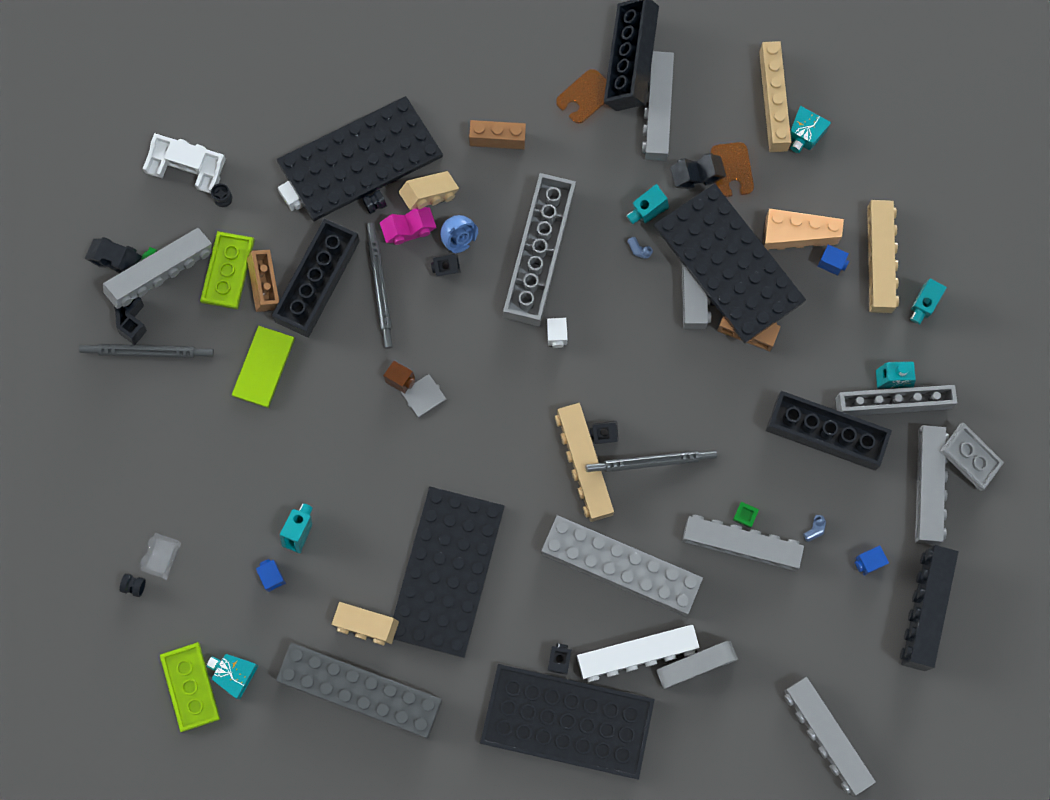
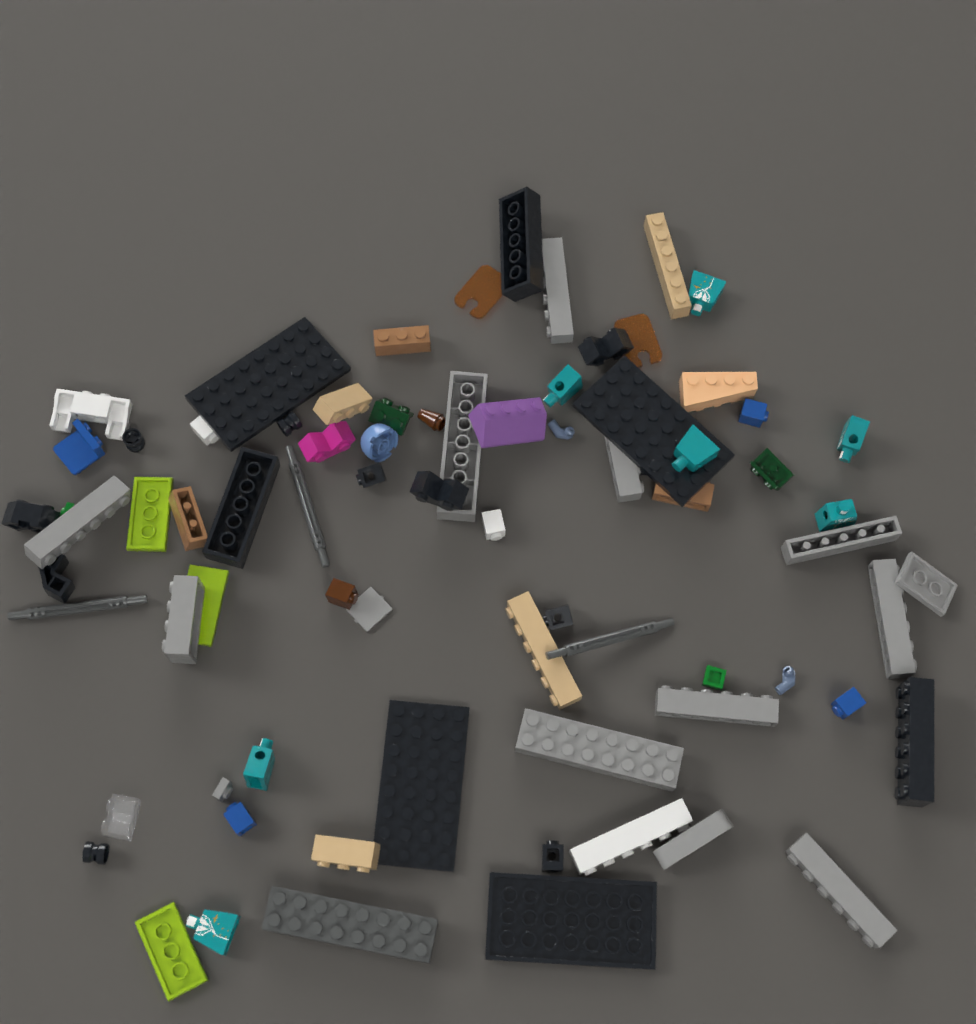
camera: 10 degrees left, 5 degrees down
black brick [766,391,892,471] -> none
tan brick [867,200,899,313] -> none
none -> blue bracket [53,419,105,475]
none -> light grey piece [162,575,205,664]
none -> light grey plate [212,777,233,802]
none -> dark green bracket [368,398,414,436]
none -> black brick [410,471,469,511]
none -> reddish brown cone [417,408,446,431]
none -> medium lavender slope [468,397,547,448]
none -> teal torso [672,425,720,472]
none -> dark green bracket [750,448,794,491]

